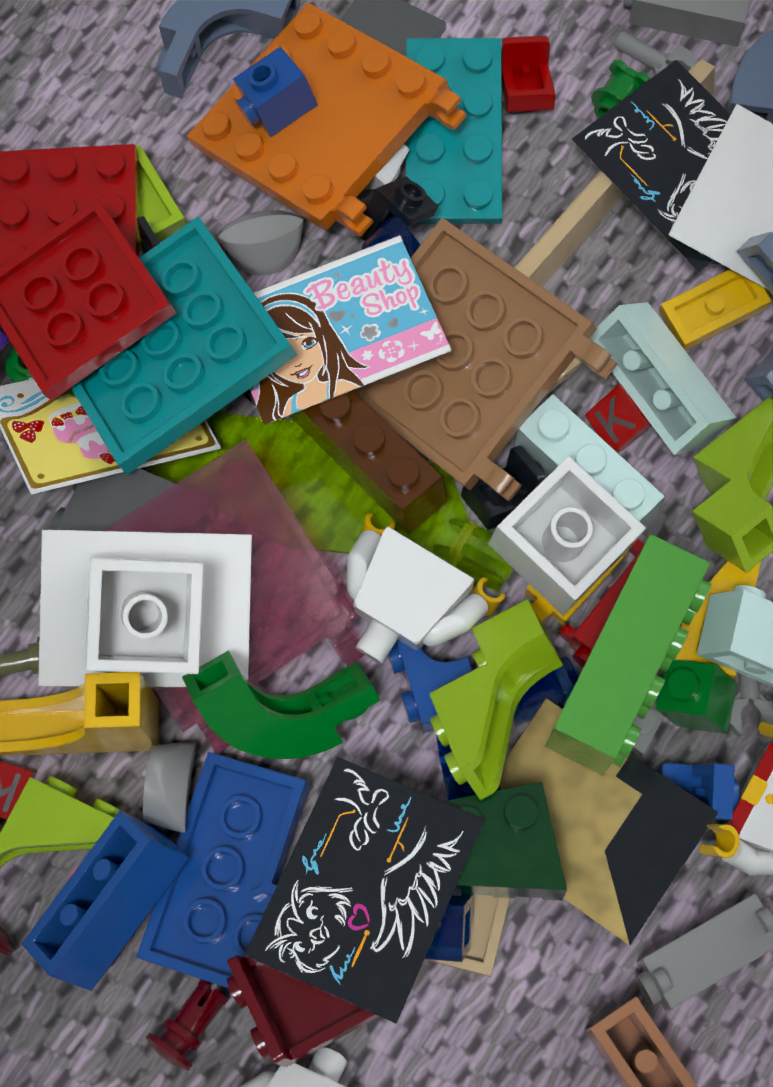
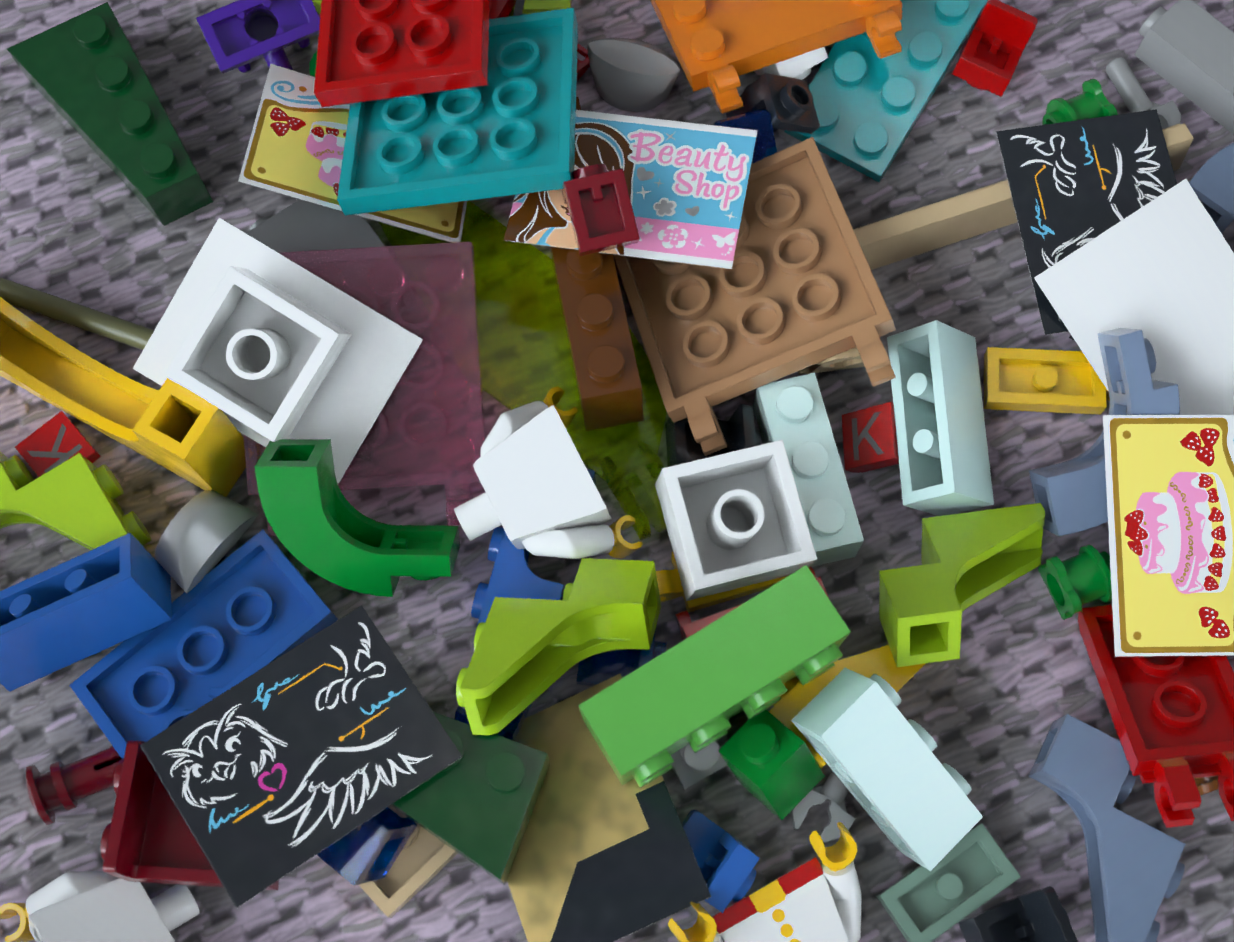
camera: 30 degrees right, 0 degrees up
none -> dark red bracket [562,164,640,256]

